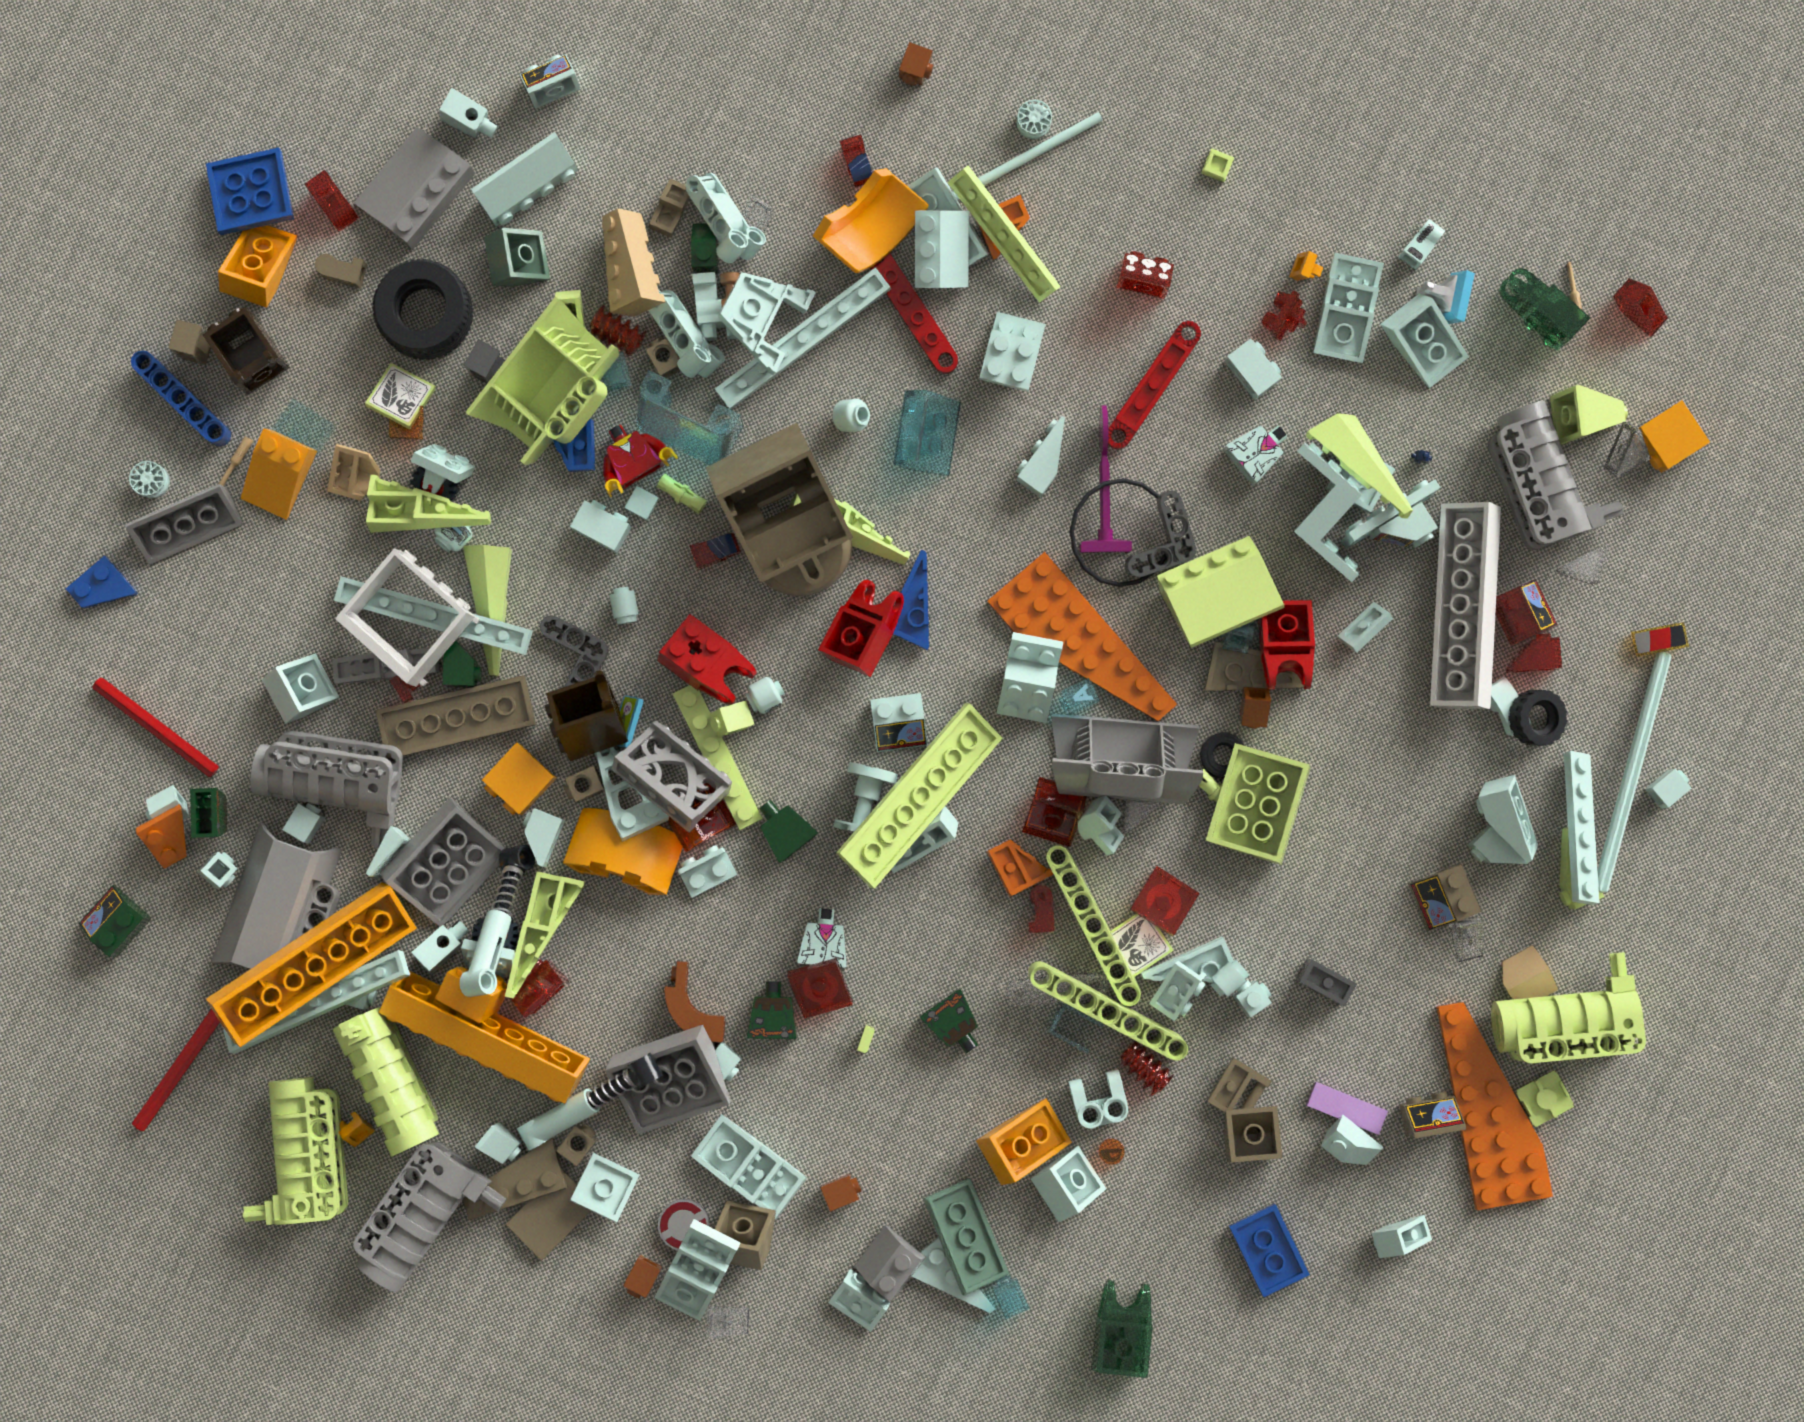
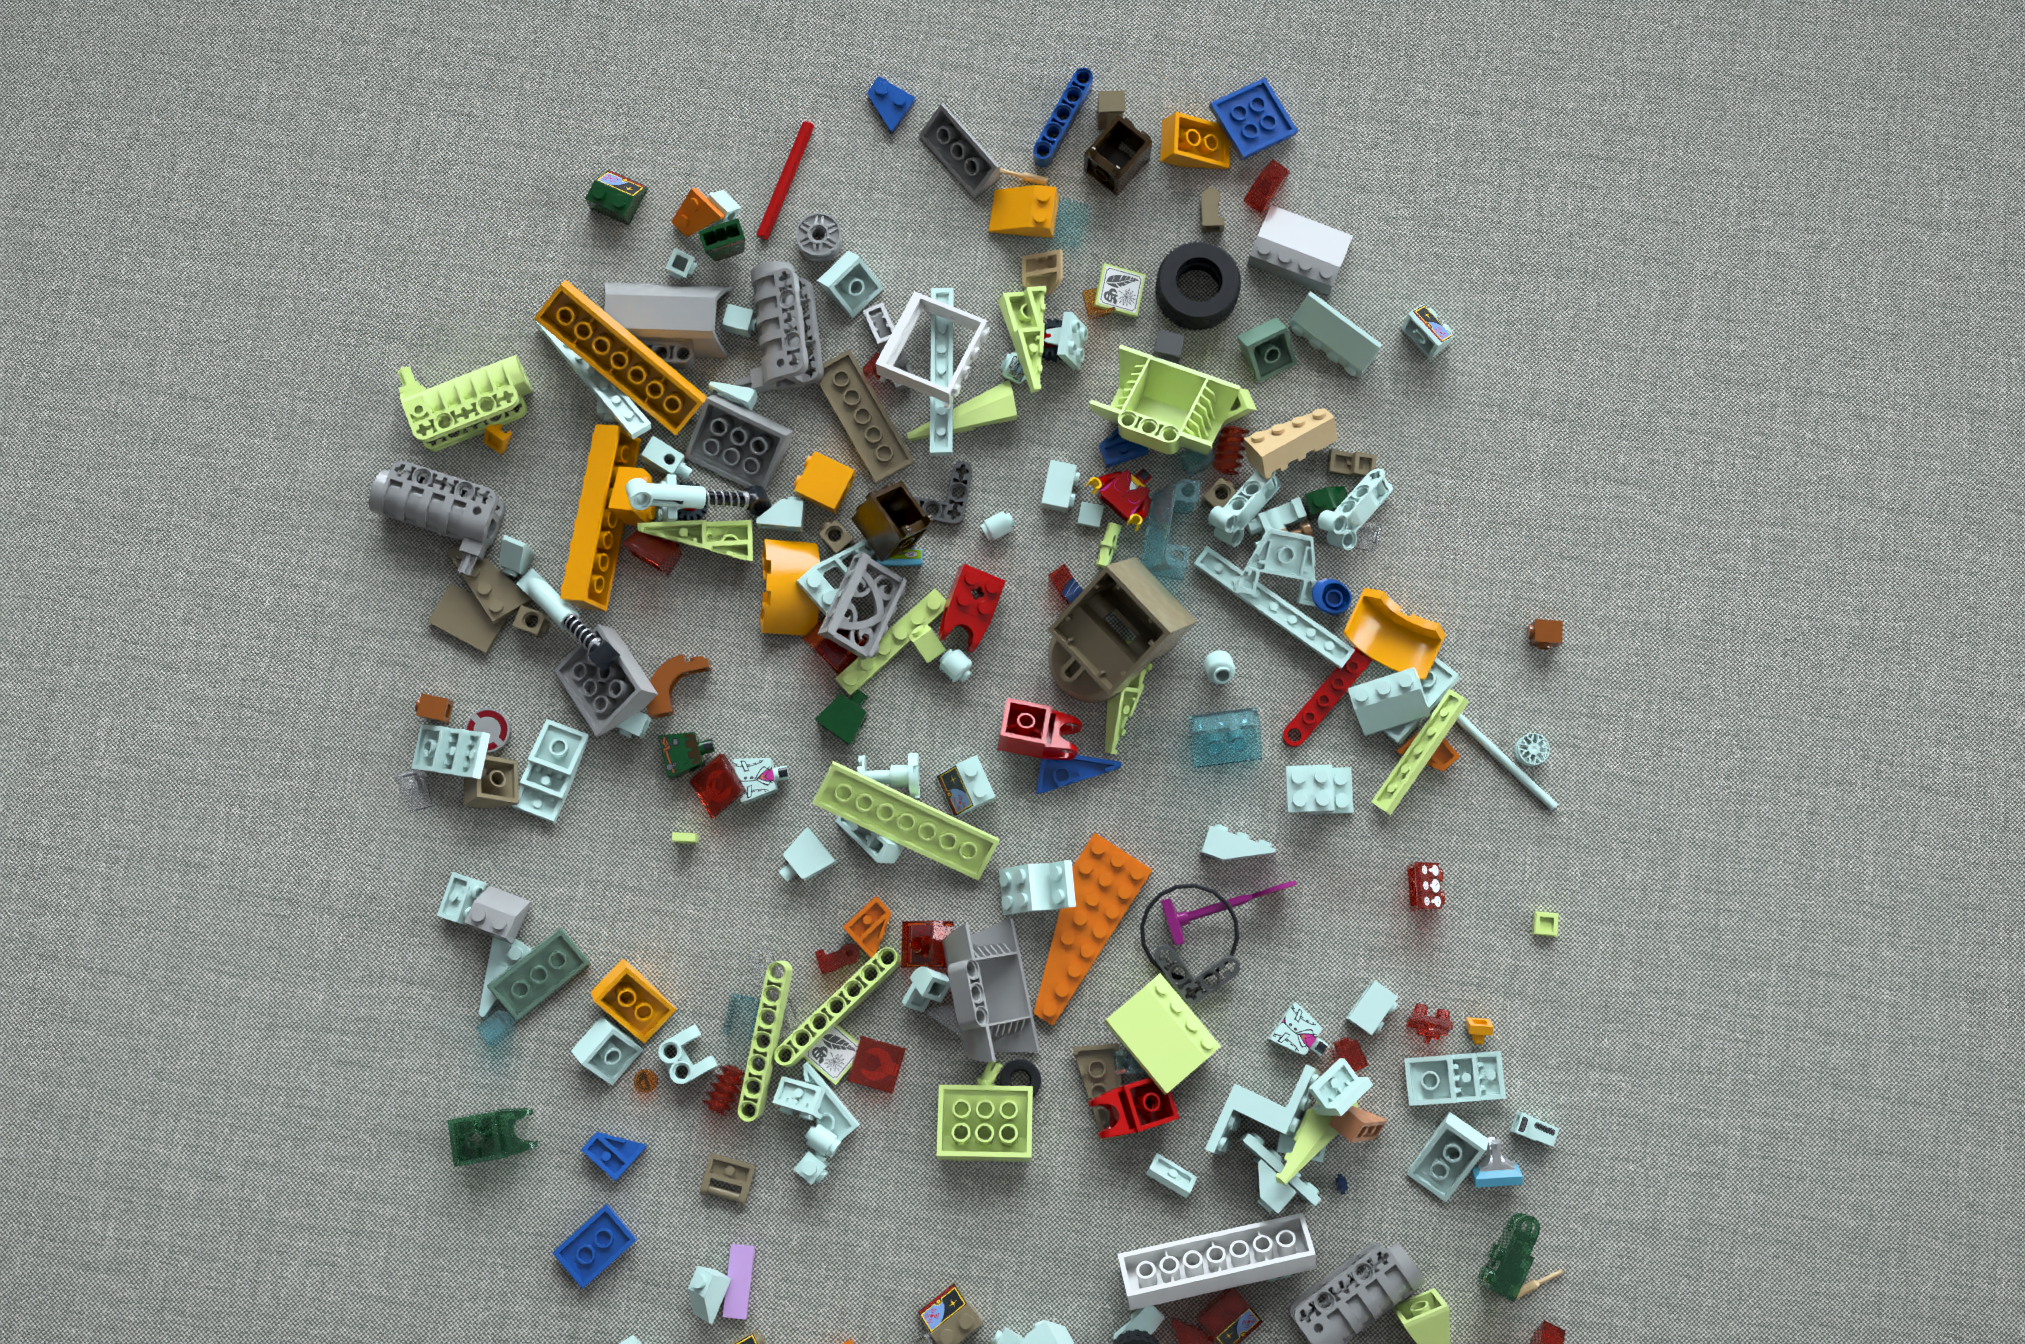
camera: 80 degrees right, 5 degrees down
light aqua wheel [129,461,170,499] -> none
red axle [132,1009,220,1131] -> none
yellowish green piece [332,1007,439,1157] -> none
light aqua torso [439,88,499,138] -> none
dark green slope [442,639,482,688] -> none
light aqua plate [570,1153,639,1223] -> none
light aqua bracket [677,845,738,898] -> none
dark orange brick [820,1173,862,1212] -> none
leg [840,134,872,188] -> none
torso [920,988,978,1053] -> none
clear light blue brick [1058,678,1100,715] -> none
red plate [1108,321,1201,450] -> none
dark tan slope [1224,1106,1282,1163] -> none
dark orange brick [1240,687,1271,729] -> none
dark grey panel [1295,959,1357,1006] -> none
none -> blue wing [581,1132,647,1181]
none -> light aqua torso [778,827,837,882]
none -> light grey wheel [795,212,843,263]
none -> light aqua bracket [1308,1058,1373,1116]
none -> blue hat [1312,579,1352,616]
none -> clear red brick [1329,1037,1369,1072]
none -> nougat slope [1329,1106,1387,1143]

